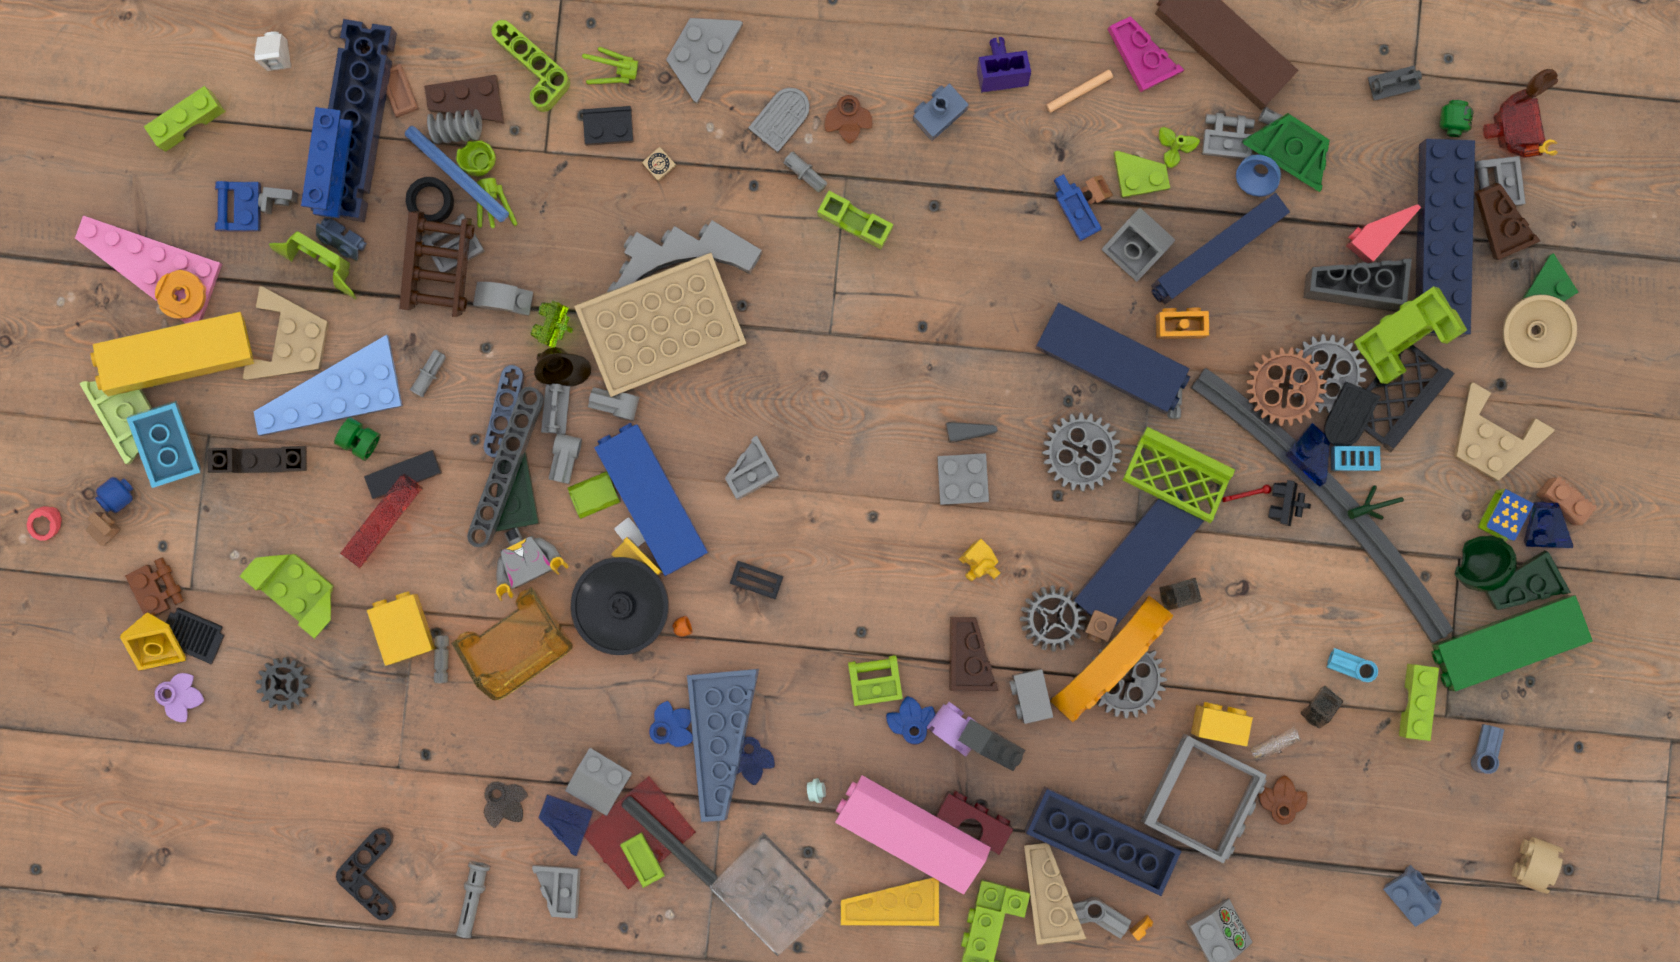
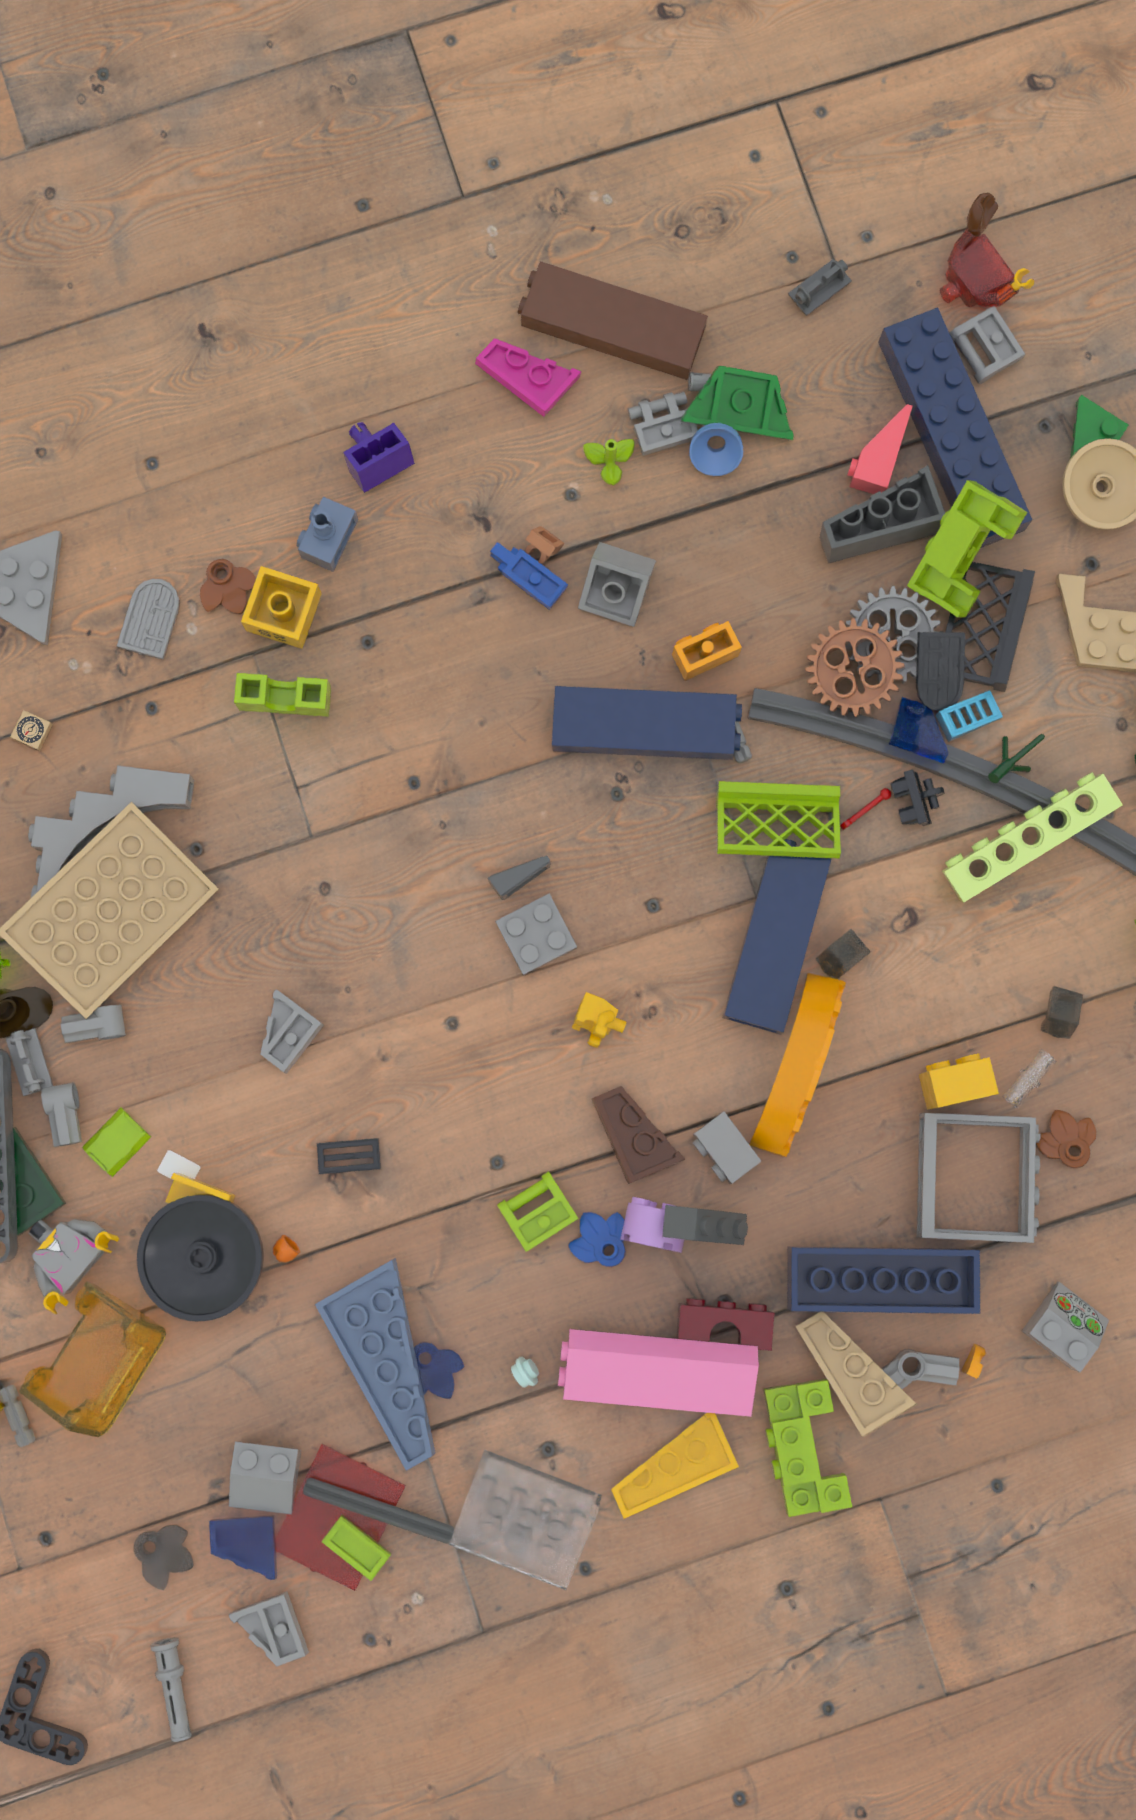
camera: 25 degrees left, 5 degrees down
blue brick [594,423,709,576] -> none
blue plate [649,701,693,747] -> none
light grey axle [783,151,827,192] -> none
light grey gear [1020,585,1086,652] -> none
light grey gear [1042,413,1122,492] -> none
light nougat bar [1046,69,1113,113] -> none
medium nougat bracket [1083,610,1117,643] -> none
light grey gear [1092,643,1167,718] -> none
lime wing [1113,151,1170,198] -> none
dark blue brick [1151,193,1290,305] -> none
medium azure piece [1326,648,1378,682] -> none
green head [1439,100,1474,137] -> none
reddish brown wing [1475,183,1540,260] -> none
none -> yellow brick [241,566,322,649]
none -> yellowish green brick [942,772,1123,903]

